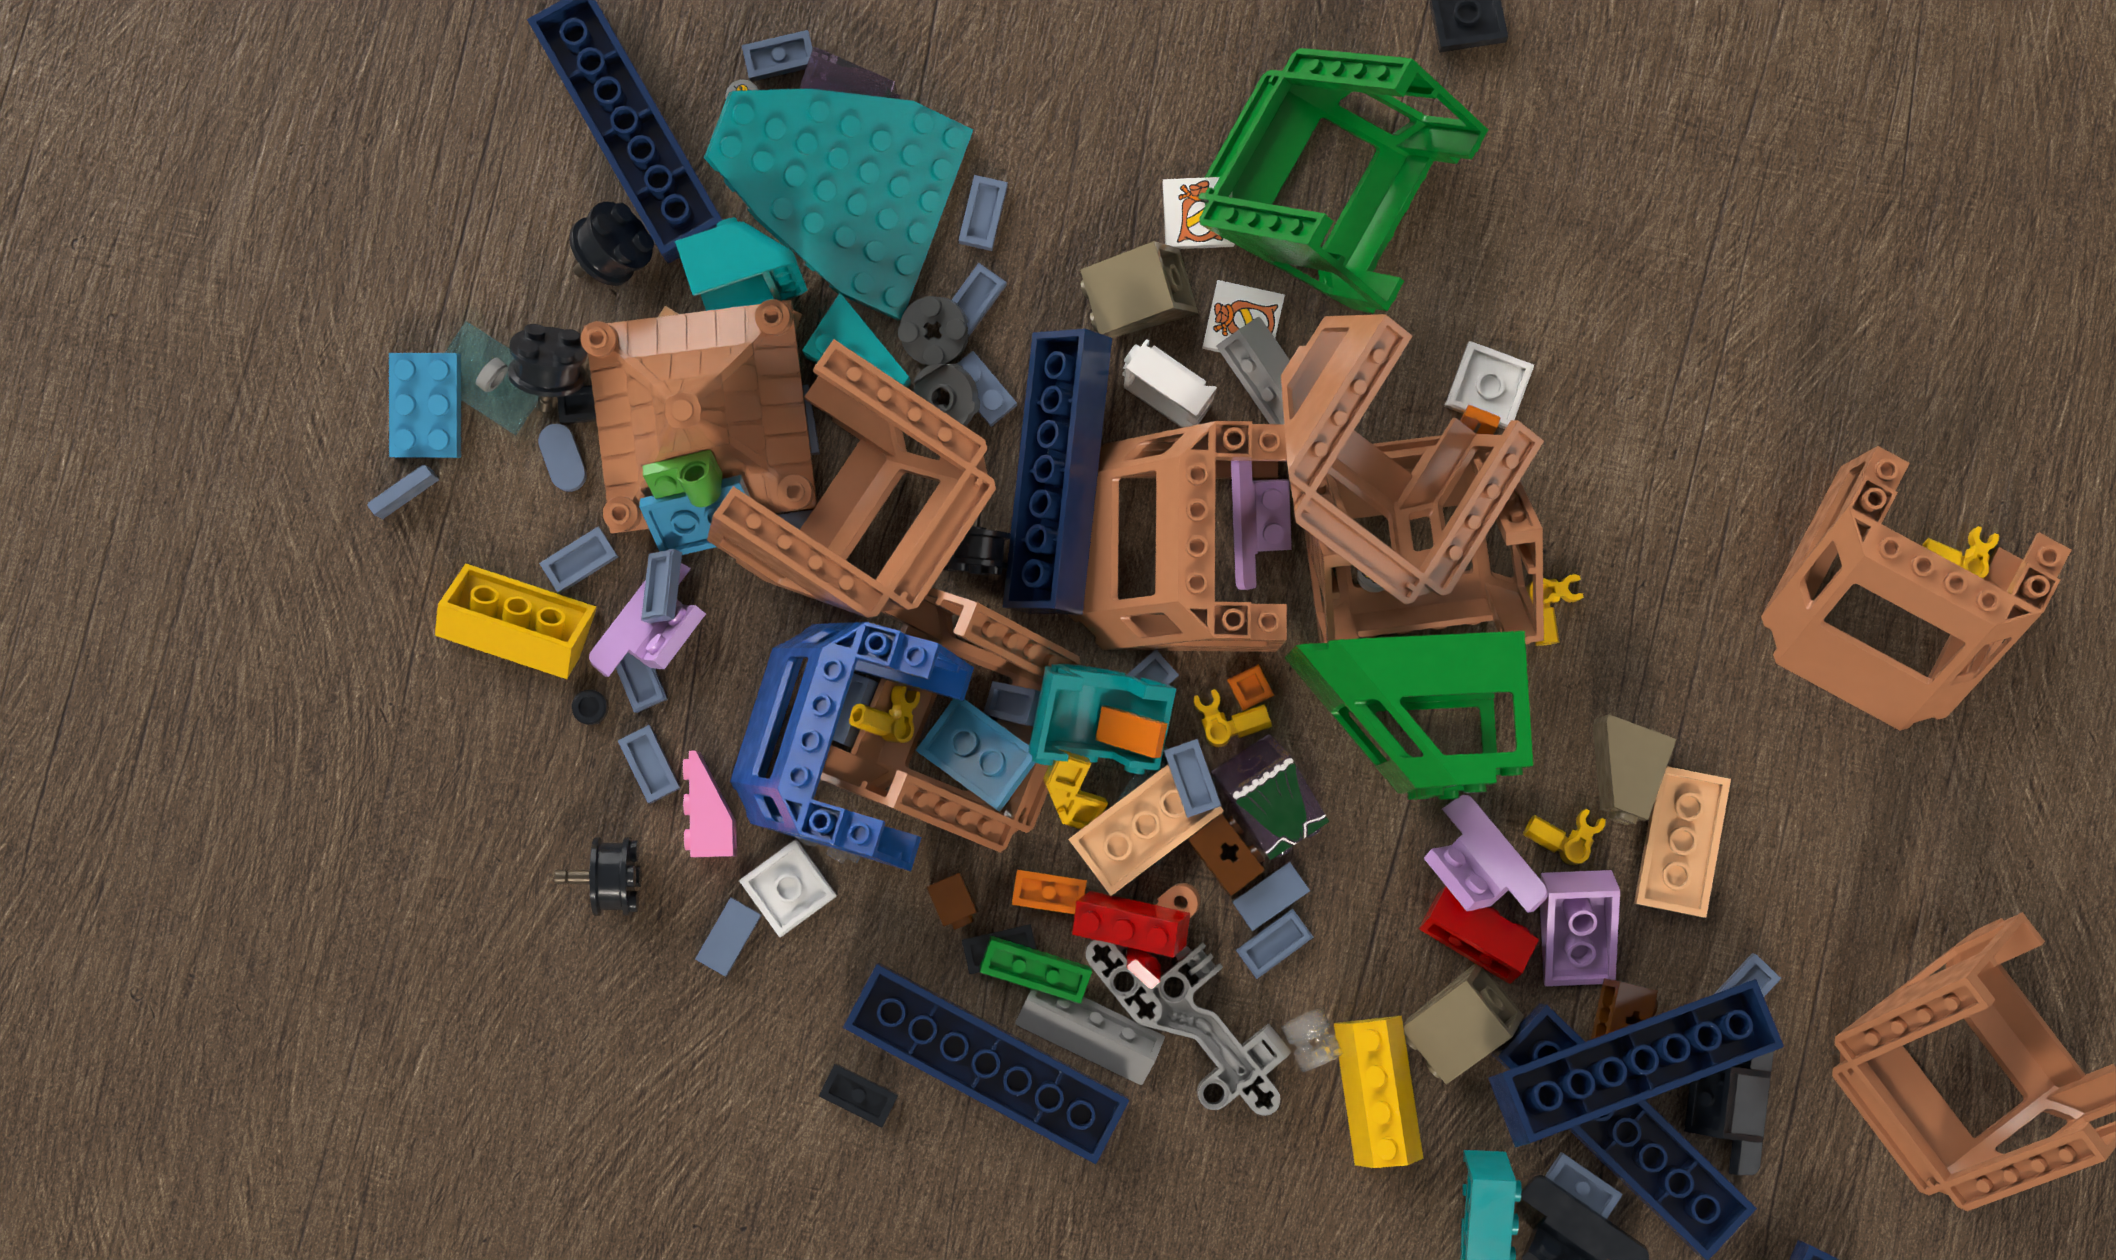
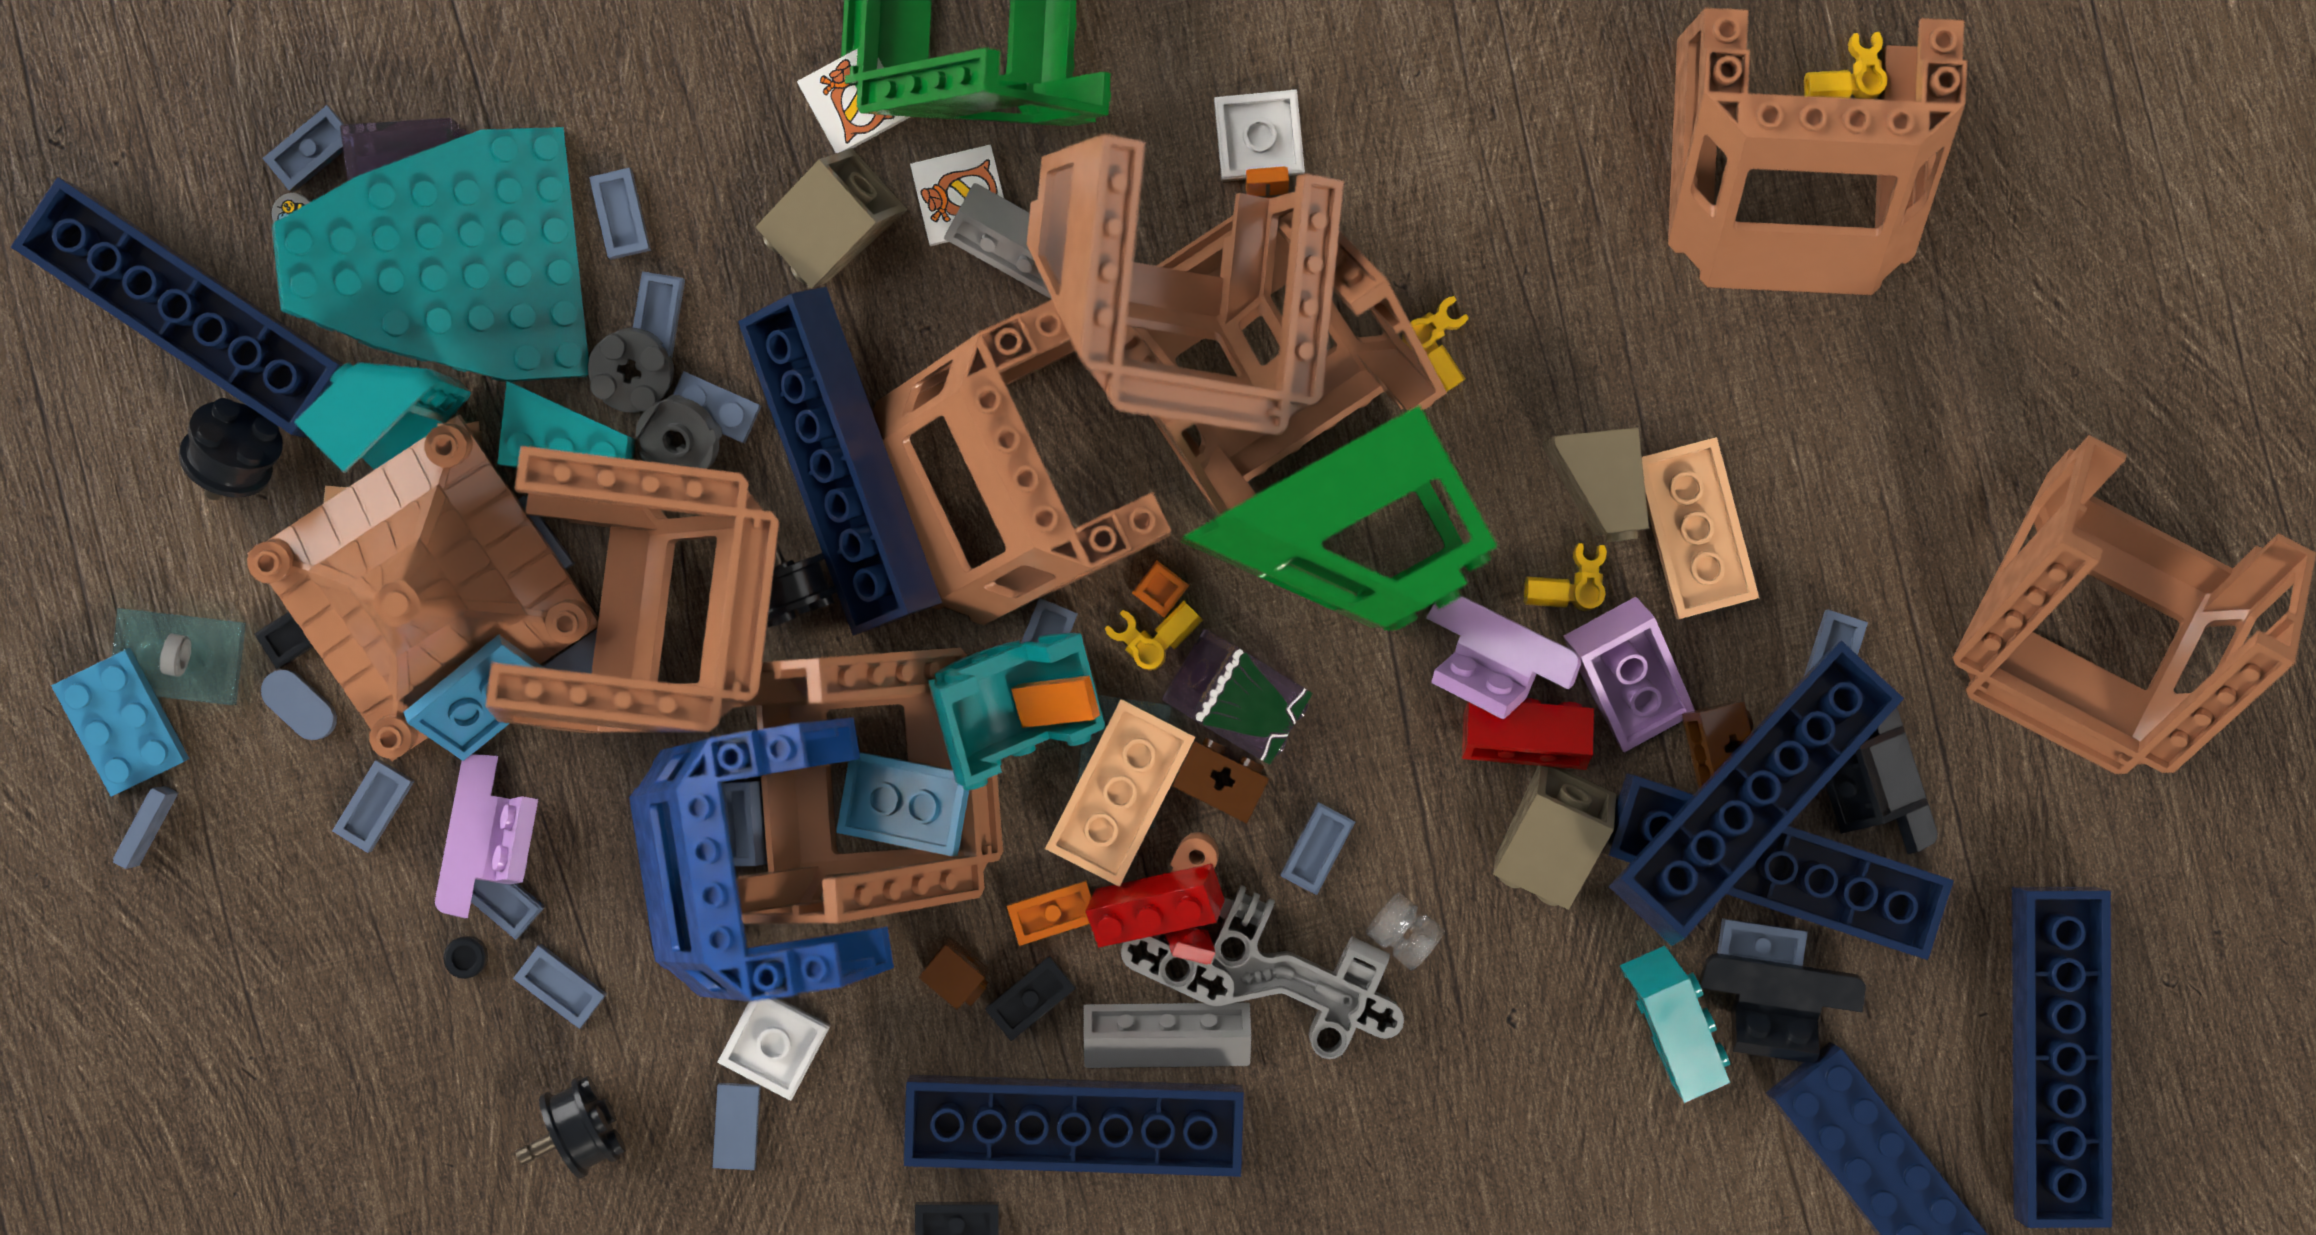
camera: 30 degrees left, 5 degrees up
yellow slope [435,563,596,679] -> none
black wheel [508,324,588,413] -> none
sand blue tile [641,549,682,624] -> none
bright green plate [643,450,722,507] -> none
bright pink slope [683,751,737,858] -> none
yellow bar [849,686,920,743] -> none
green plate [979,936,1092,1004] -> none
sand blue tile [983,681,1040,727] -> none
yellow tile [1043,749,1108,829] -> none
white window [1122,339,1217,428] -> none
sand blue tile [1163,739,1221,818] -> none
lavender plate [1231,461,1292,590] -> none
sand blue tile [1232,862,1310,931] -> none
yellow slope [1334,1015,1423,1168] -> none

